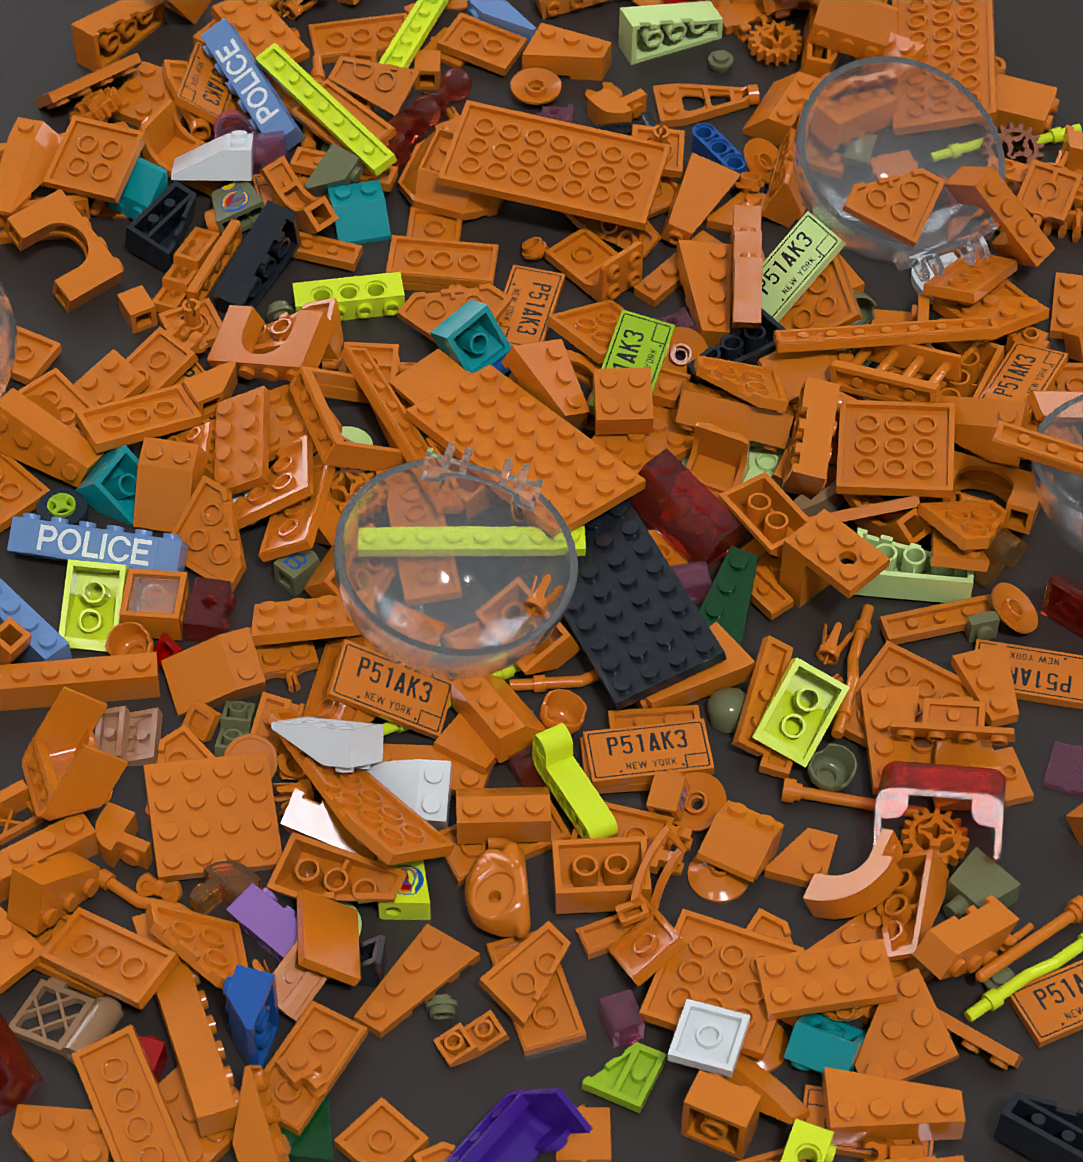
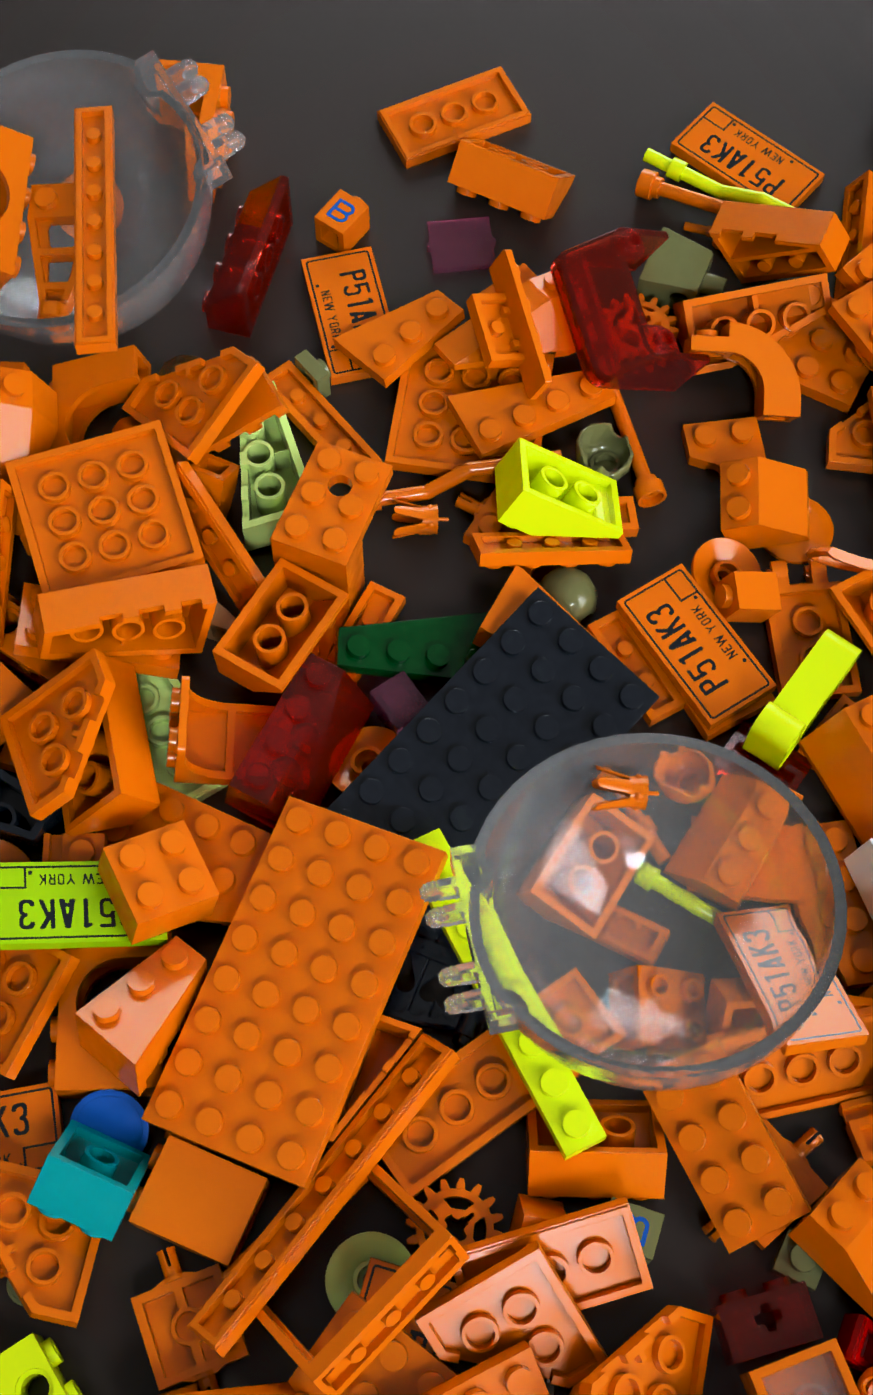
camera: 115 degrees left, 15 degrees up
orange dish [991,582,1038,634] -> none

